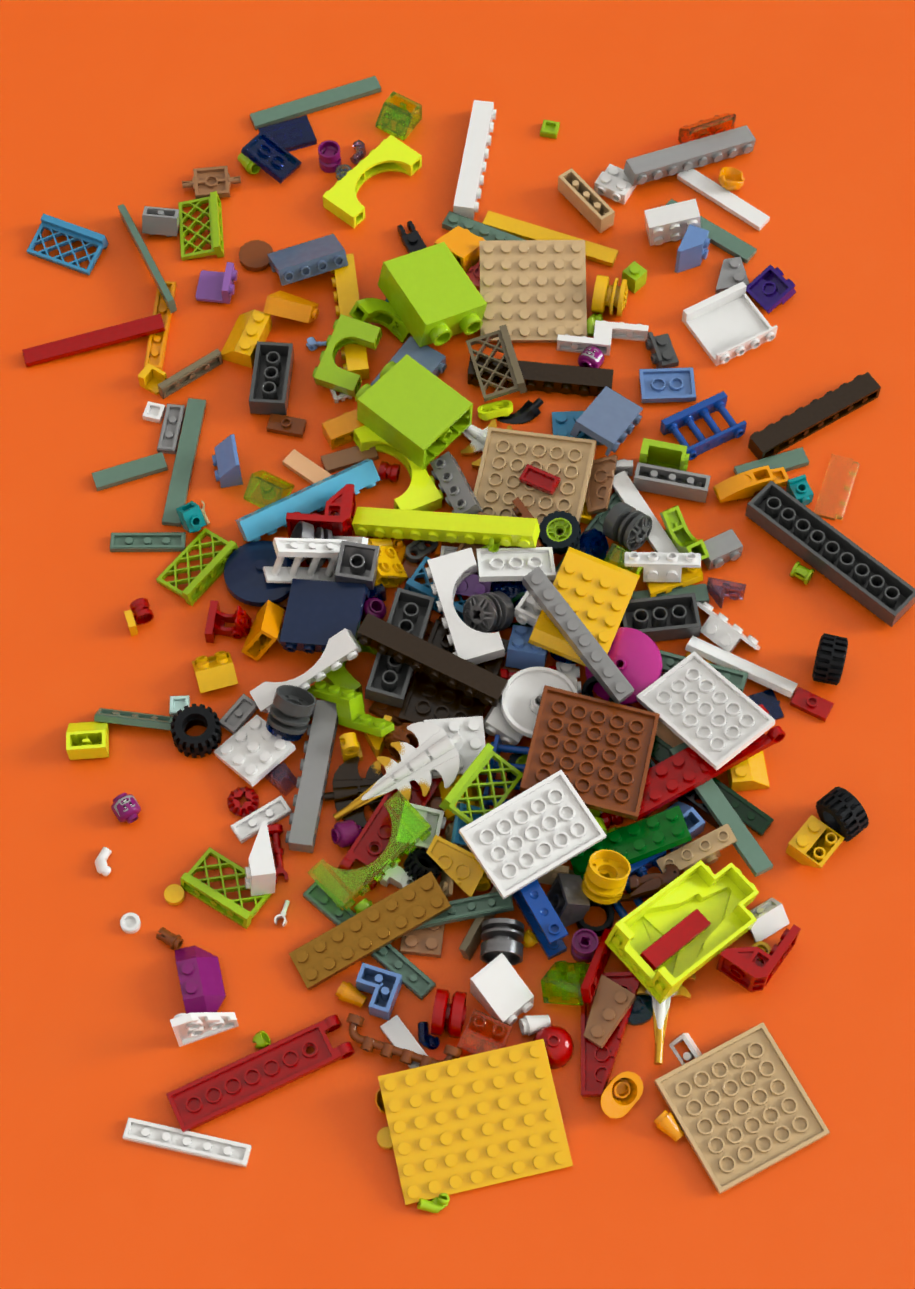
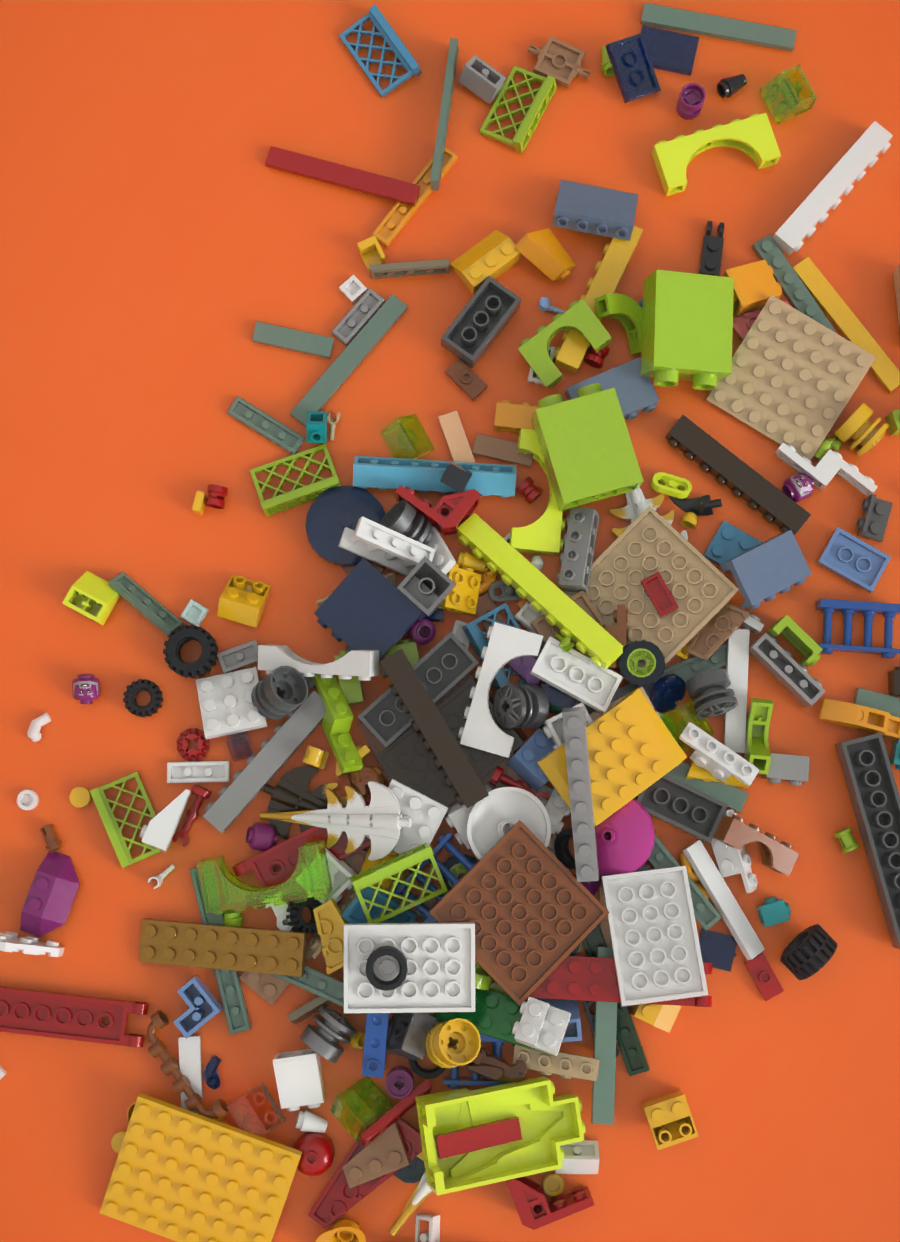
camera: 30 degrees right, 20 degrees up
medium lavender bracket [195,262,238,304] -> none
red tile [204,600,252,643] -> none
medium blue slope [212,434,243,488] -> none
dark orange tile [239,240,273,272] -> none
light orange slope [241,600,284,661] -> none
lime hinge [252,1030,271,1049] -> none
clear light blue tile [335,164,352,180] -> none
light orange cone [335,981,367,1008] -> none
arm [350,140,366,164] -> none
lime arm [417,1193,450,1213] -> none
red wheel [431,988,467,1038] -> none
dark tan fence [466,324,527,401] -> none
slope [707,577,746,609] -> none
black tyre [816,787,869,842] -> none
none -> black tyre [123,679,163,717]
none -> black tyre [366,946,408,991]
none -> black panel [440,461,472,492]
none -> white plate [512,997,571,1056]
none -> red wheel [584,345,610,369]
none -> yellow hinge [680,512,698,529]
none -> arch [713,814,799,876]
none -> black cone [717,74,747,98]
none -> teal brick [755,896,791,927]

